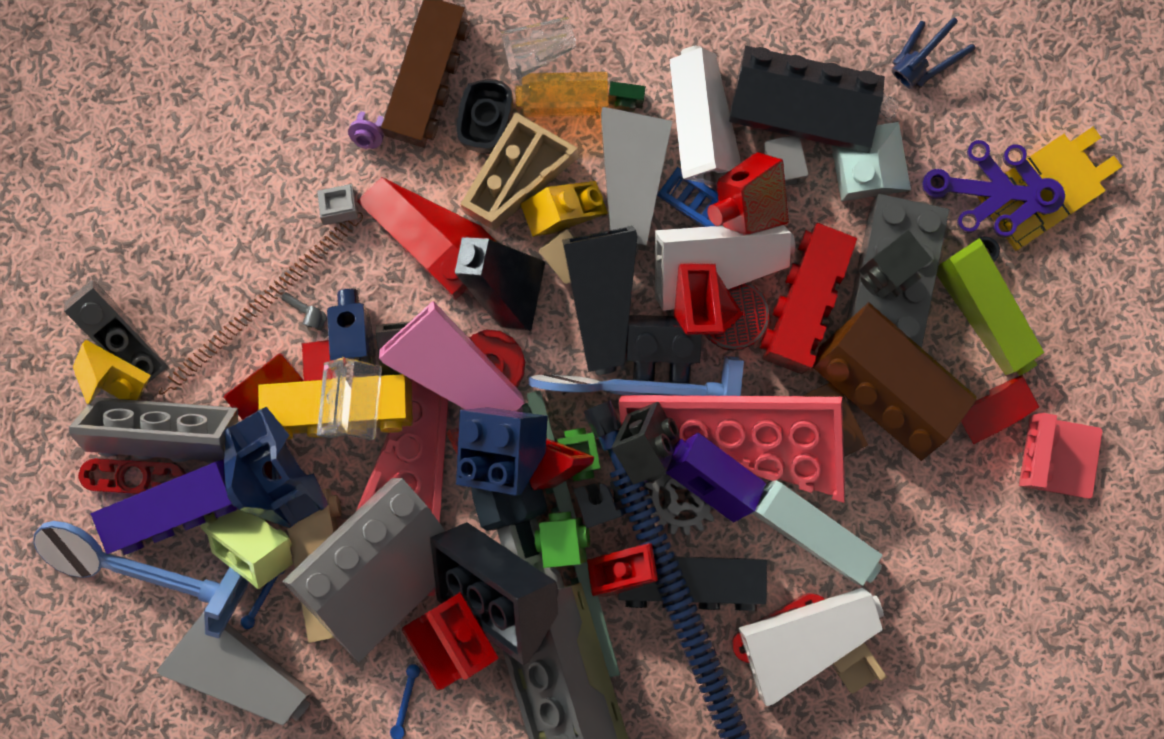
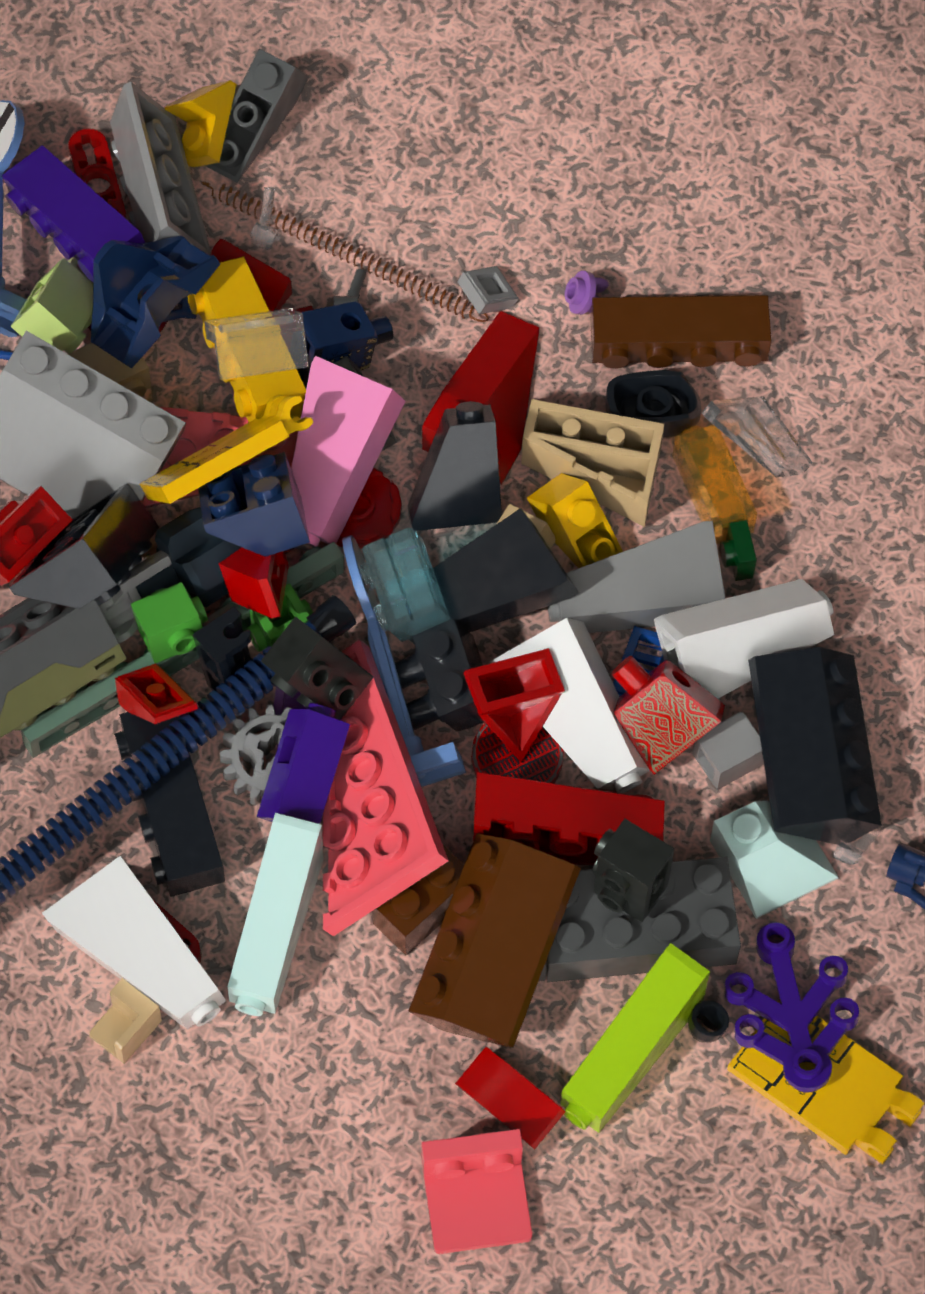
camera: 70 degrees right, 20 degrees down
none -> yellow tile [140,395,313,504]
none -> clear hand [250,187,281,250]
none -> clear light blue brick [360,528,451,641]

